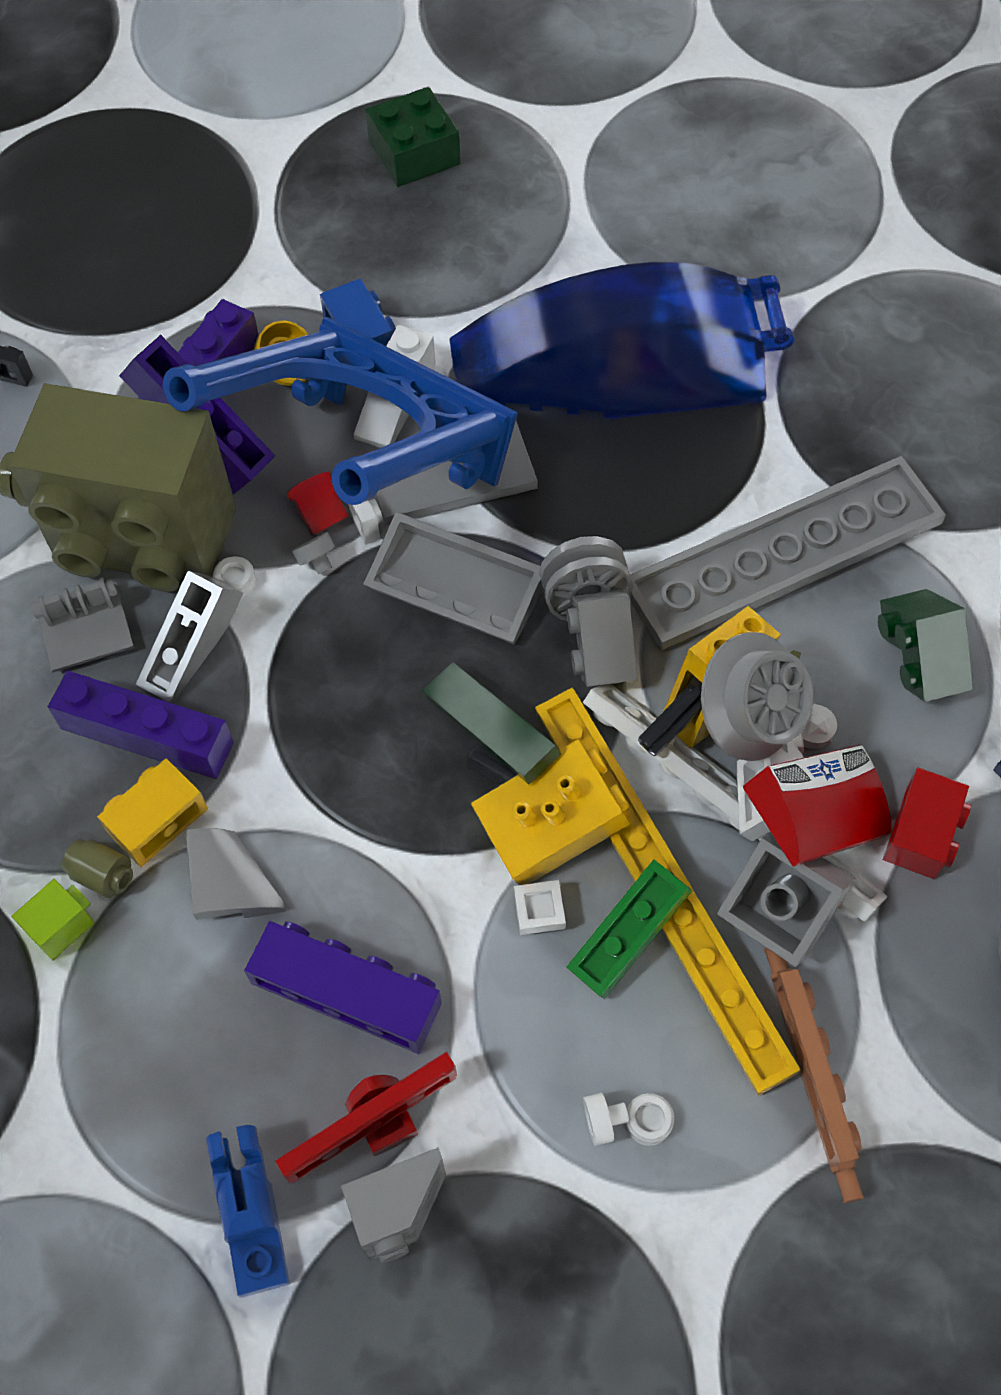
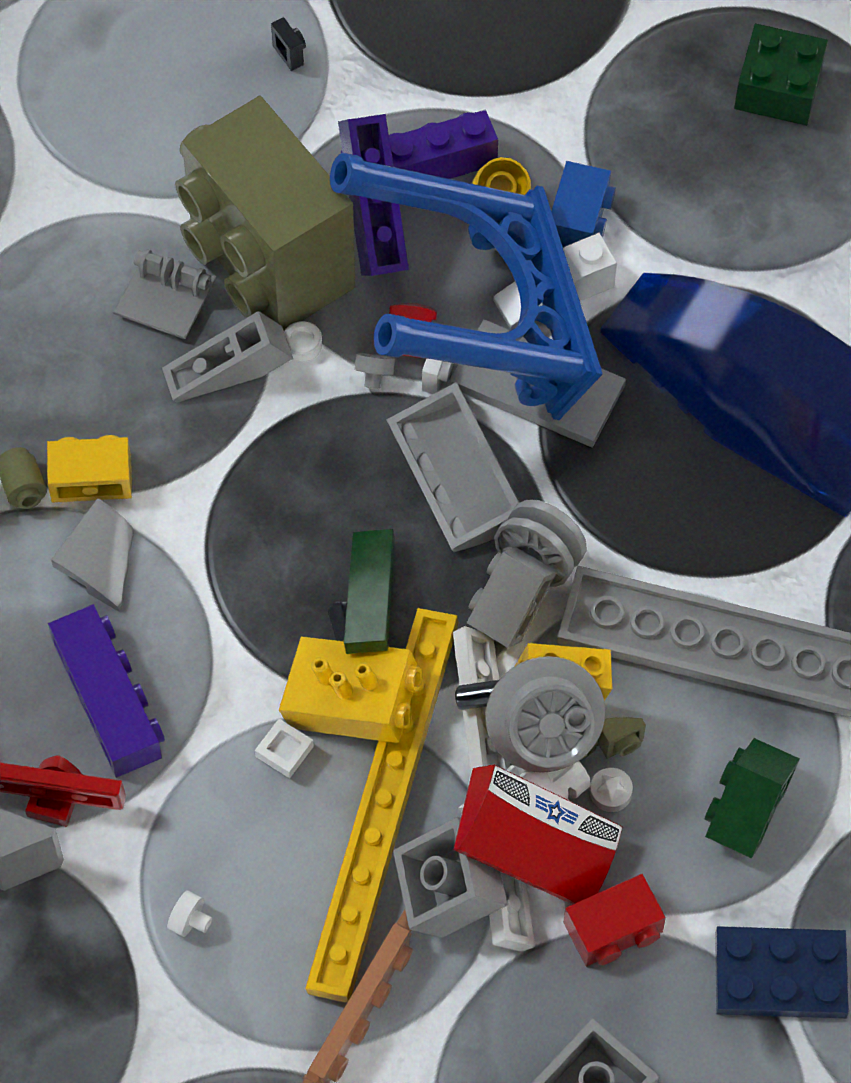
camera: 40 degrees right, 0 degrees up
dark purple brick [47,670,234,780] -> none
green plate [566,859,692,999] -> none
white tile [625,1093,674,1146] -> none

